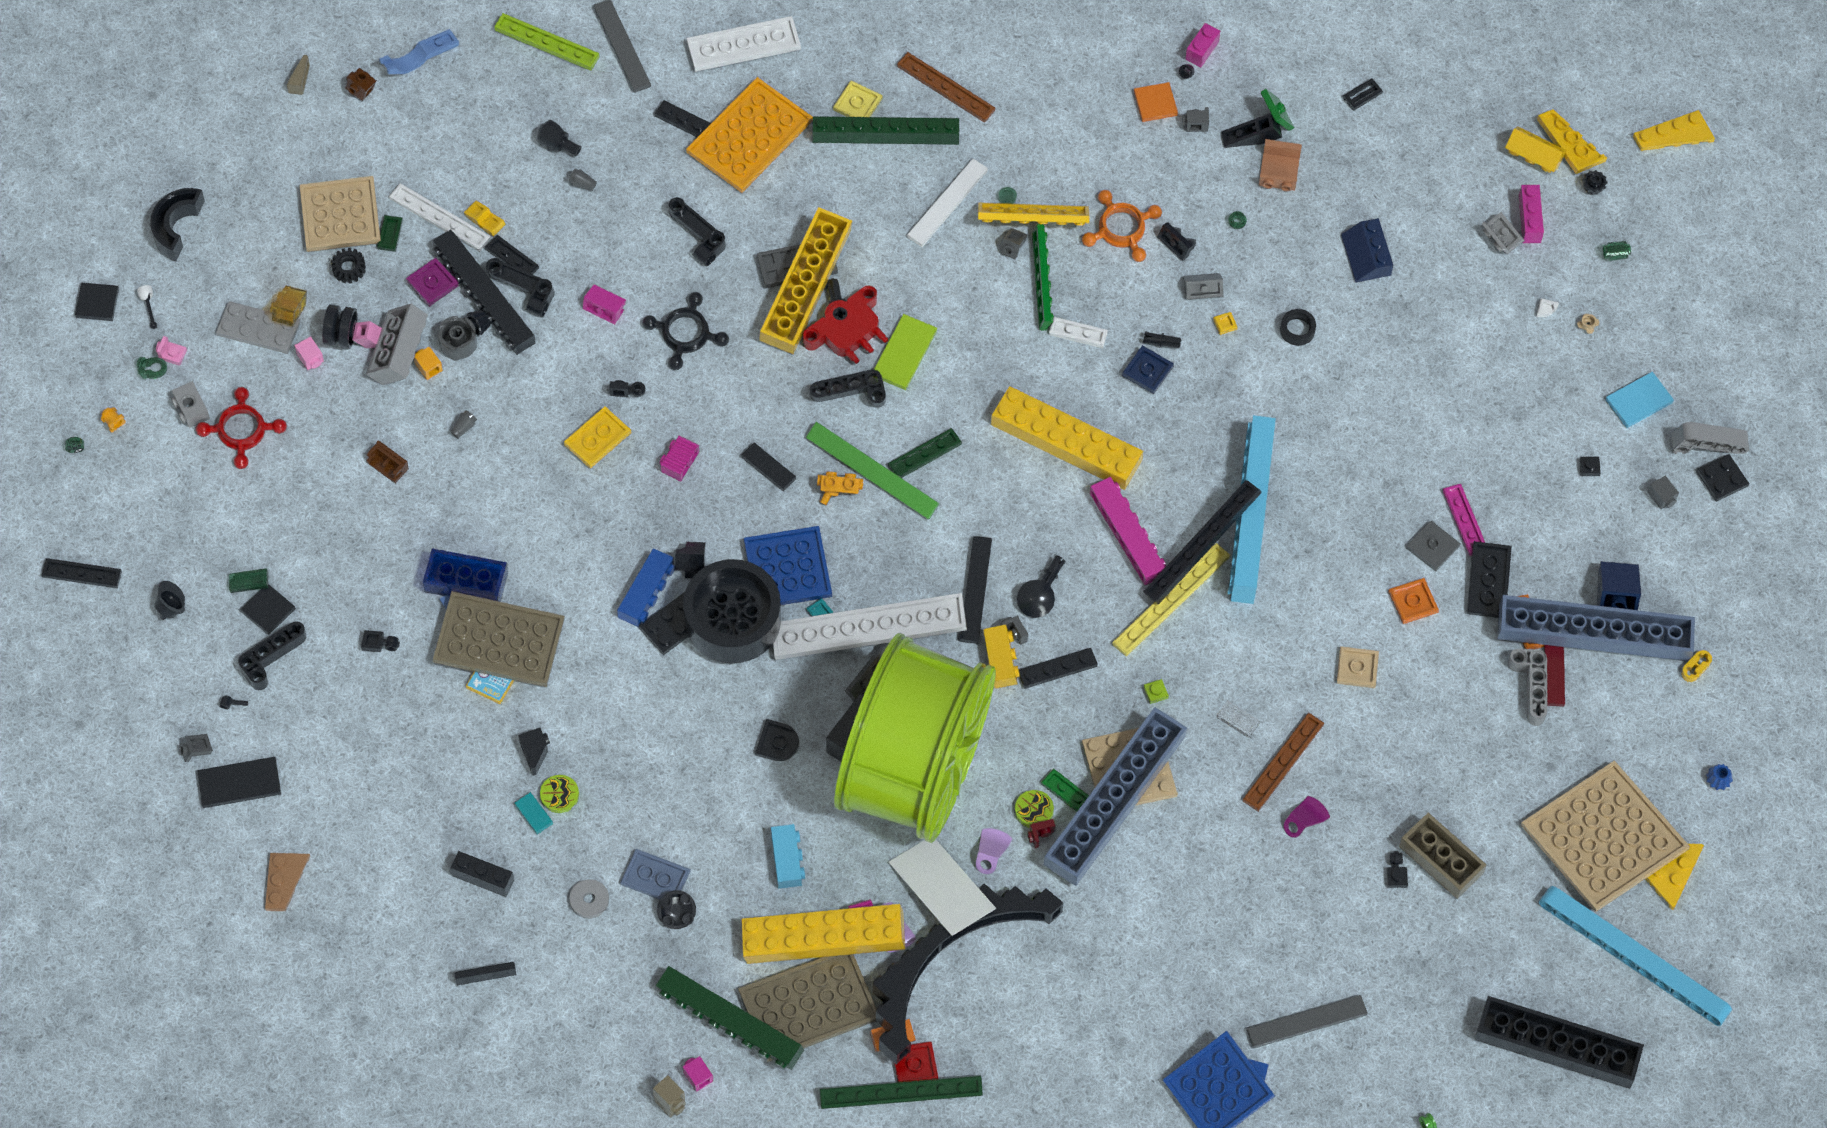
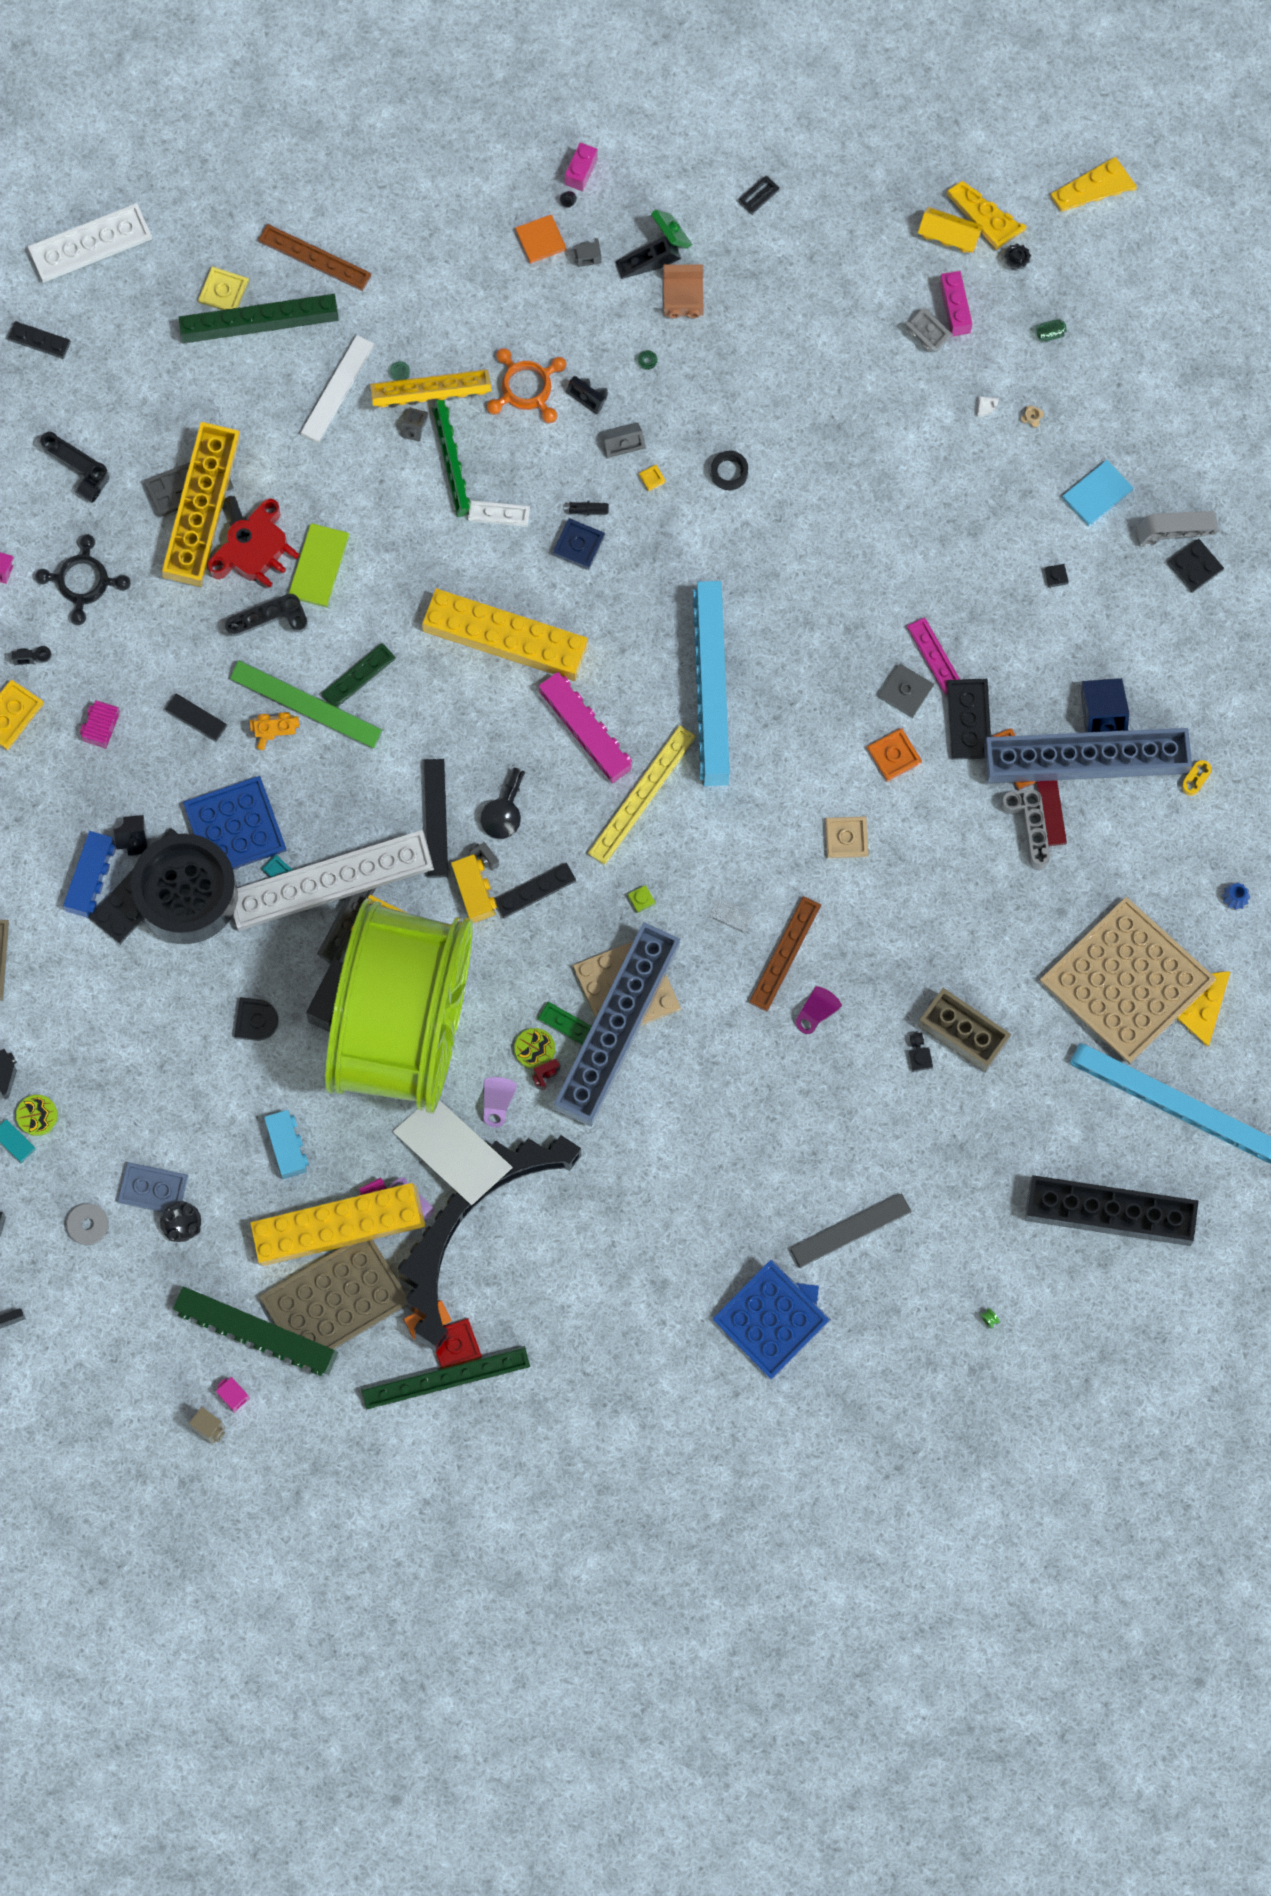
camera: 10 degrees left, 10 degrees up
light orange plate [686,77,813,193] -> none
black plate [1143,480,1262,605] -> none
dark blue slope [1341,218,1394,283] -> none
dark grey brick [1647,475,1679,509] -> none

